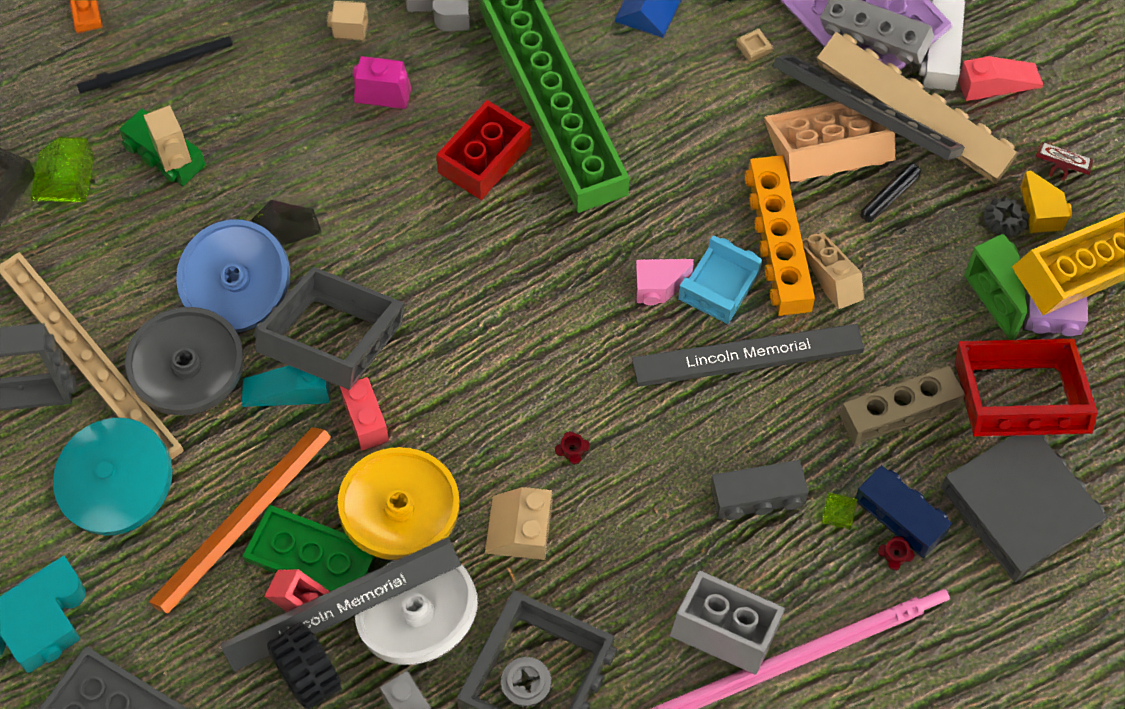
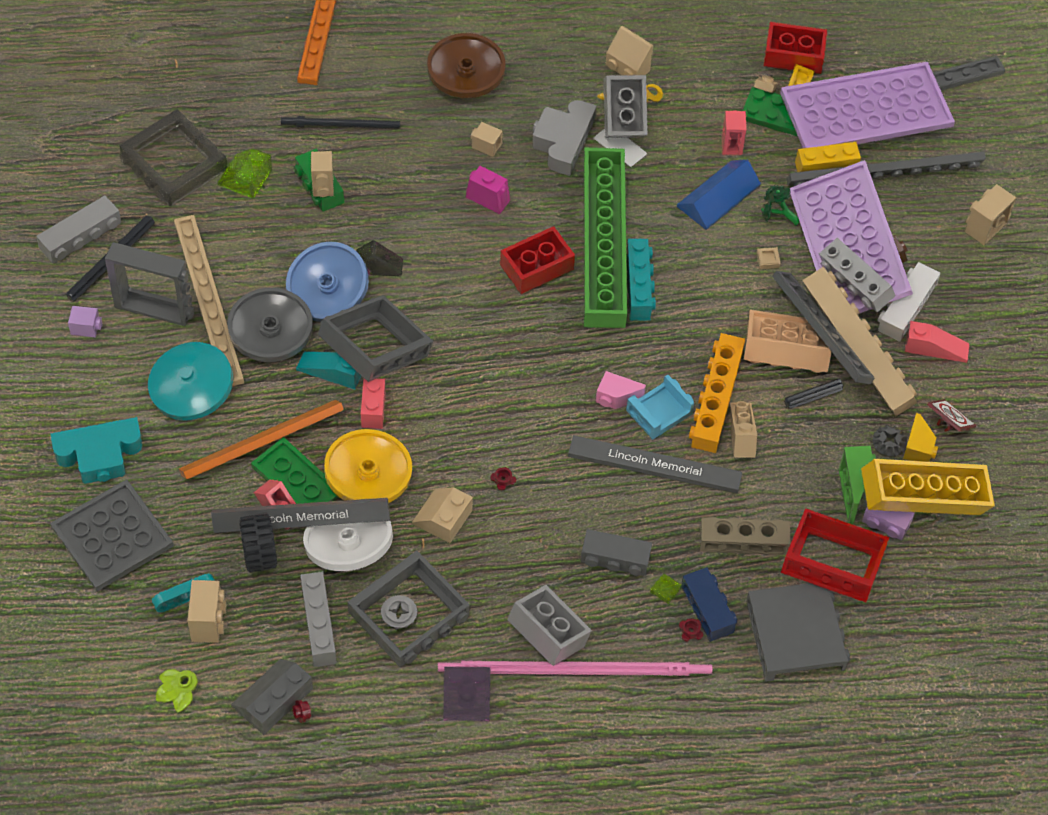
camera: 20 degrees right, 5 degrees down
none -> teal brick [626,239,656,321]

